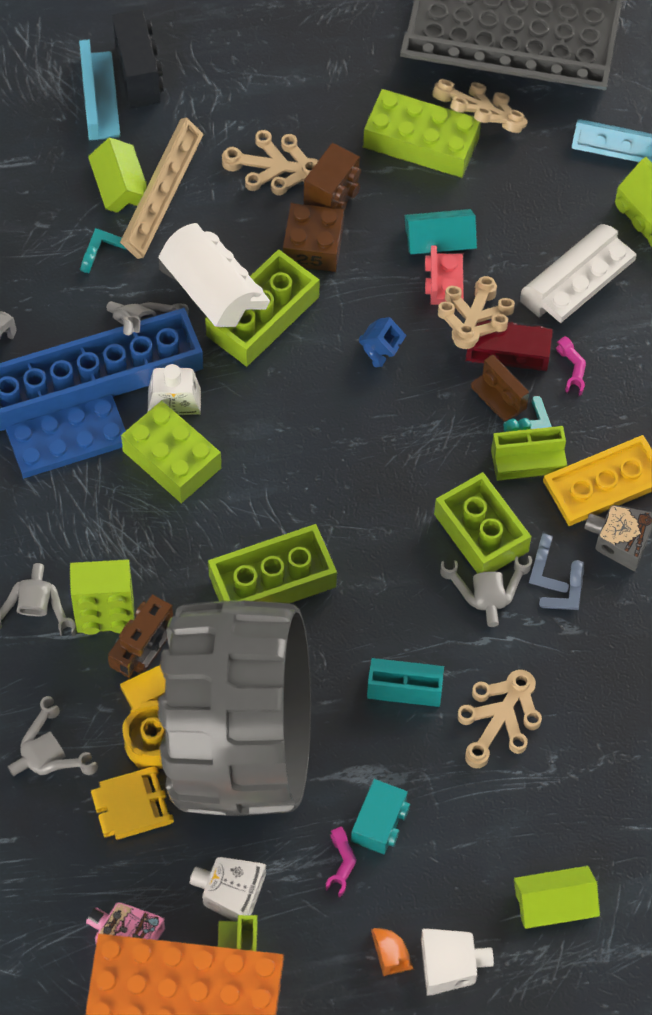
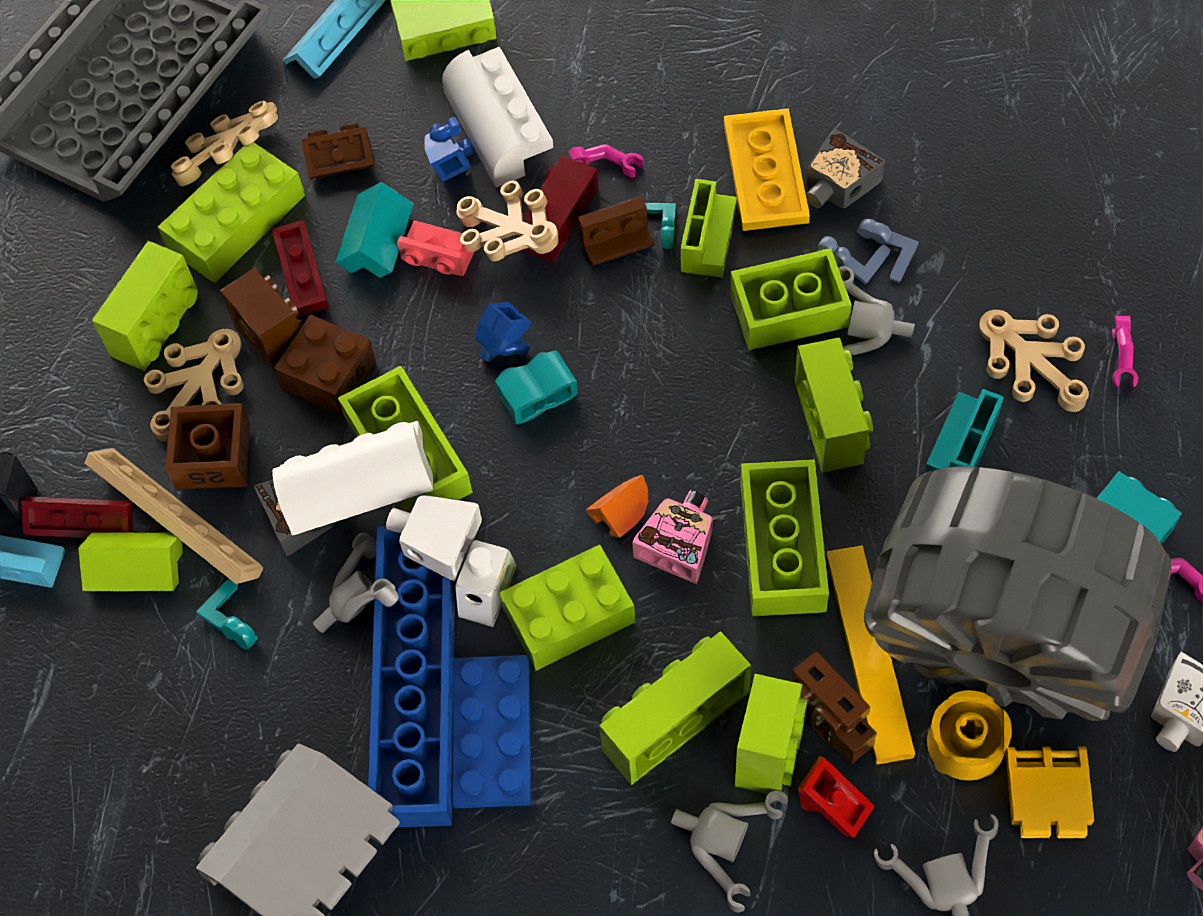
camera: 65 degrees left, 0 degrees up
none -> dark red plate [21,496,133,538]
none -> lime brick [92,241,199,371]
none -> reddish brown brick [165,403,251,489]
none -> dark red plate [272,220,329,316]
none -> reddish brown bracket [301,124,374,180]
none -> white torso [386,495,482,582]
none -> blue piece [425,117,474,182]
none -> teal brick [495,350,578,424]
none -> orange brick [586,475,649,538]
none -> lime brick [599,631,751,786]
none -> torso [632,491,713,584]
none -> lime brick [795,337,873,473]
none -> red slope [798,756,875,838]
none -> dark pink arm [1112,316,1138,388]

